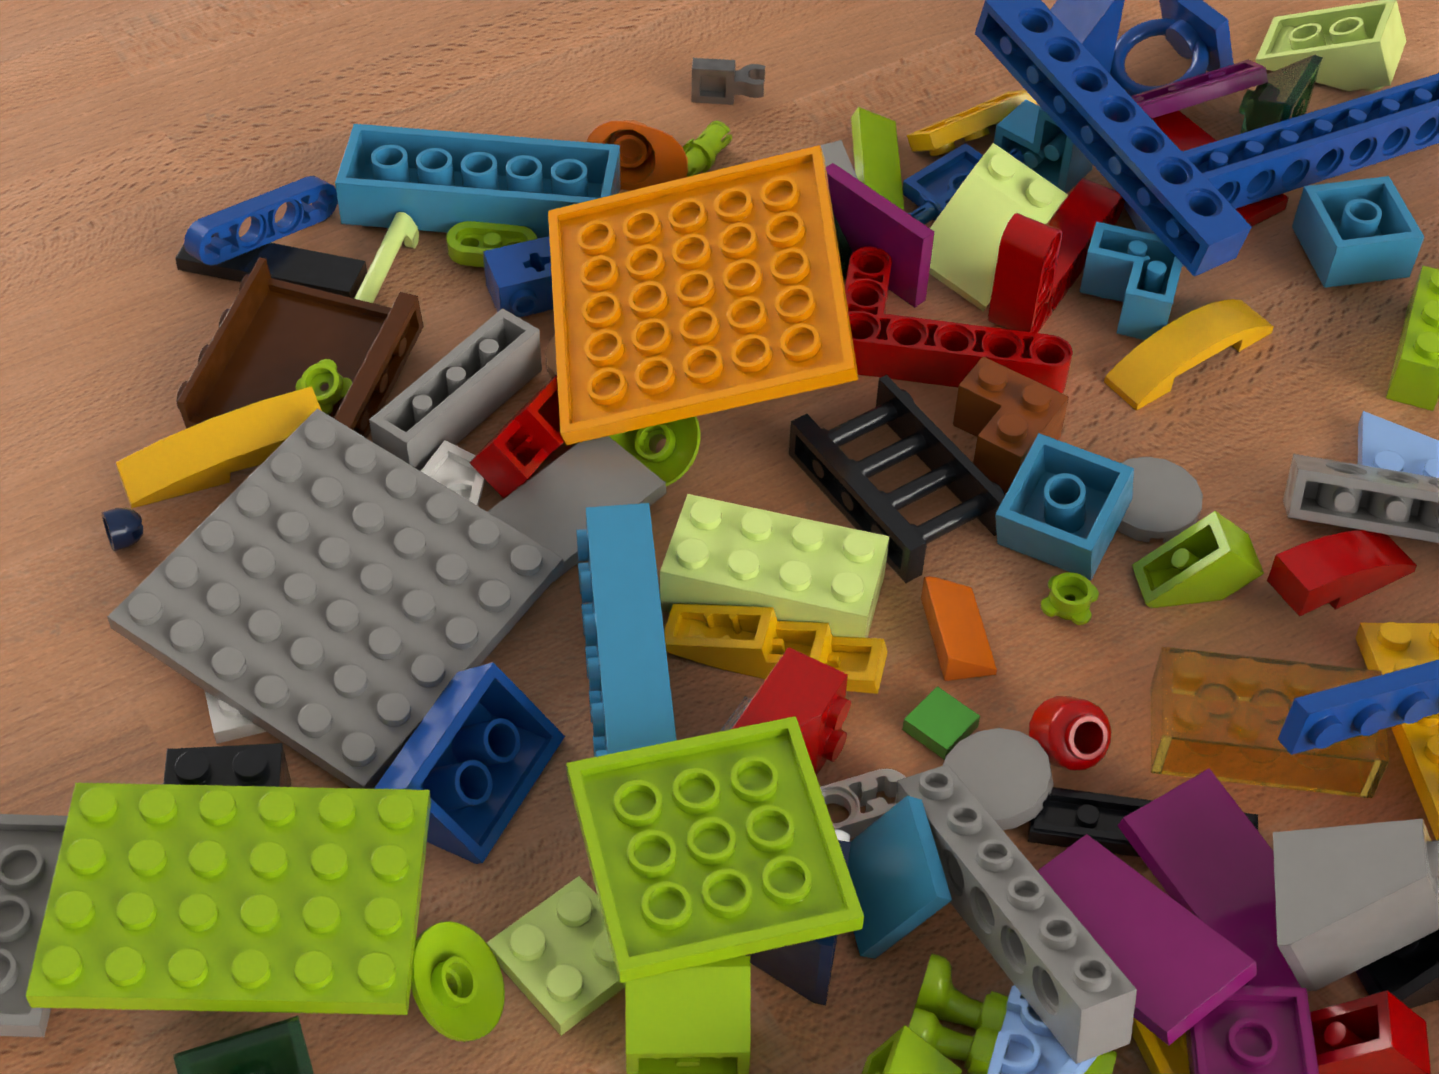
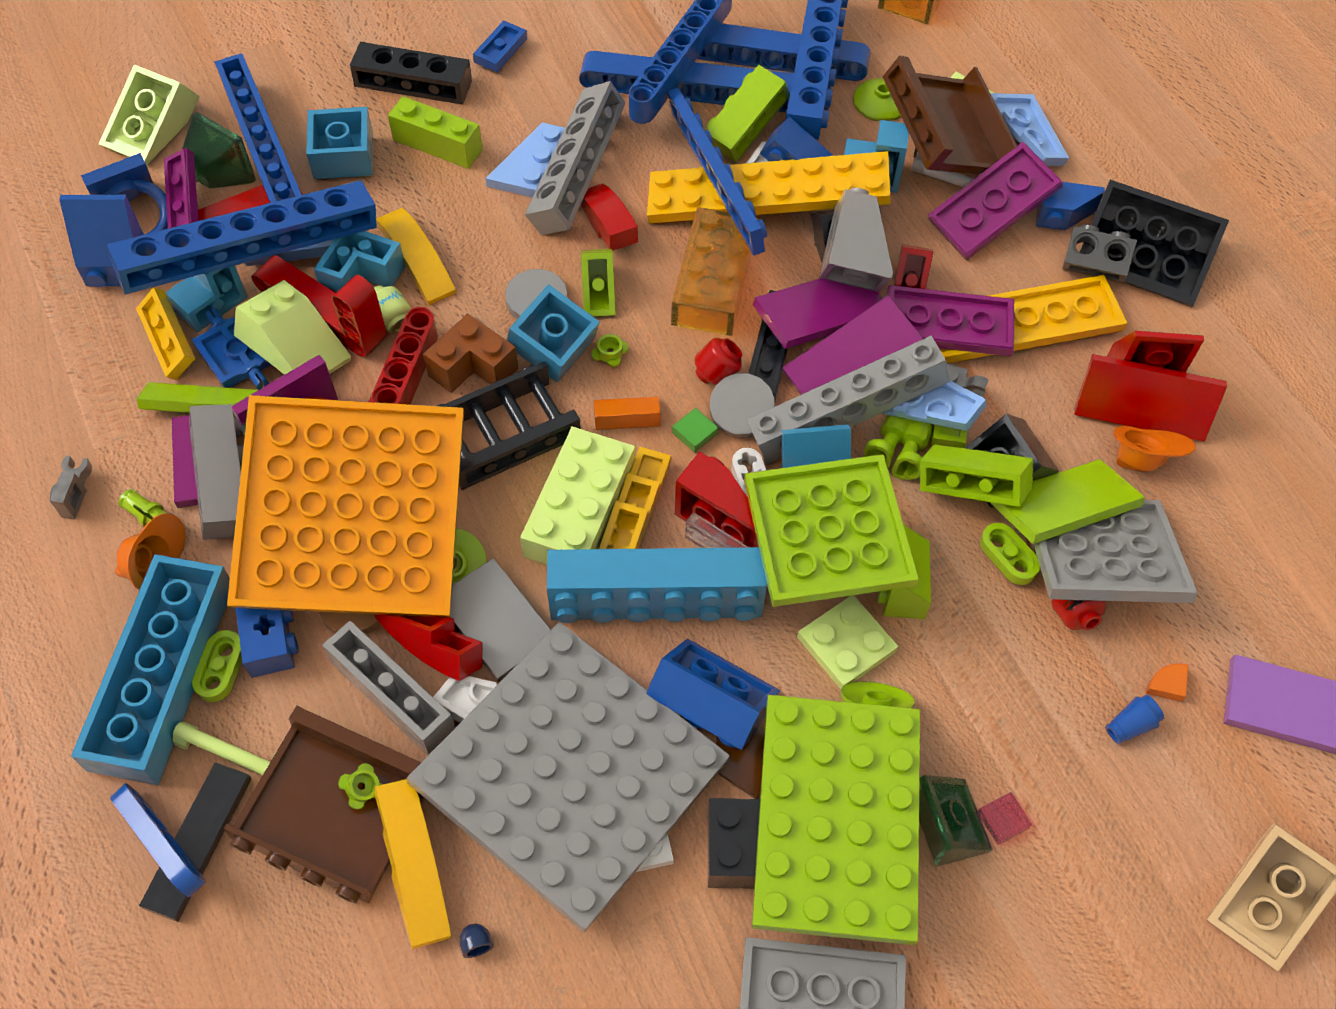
camera: 85 degrees left, 10 degrees up
none -> yellowish green head [374,285,411,334]

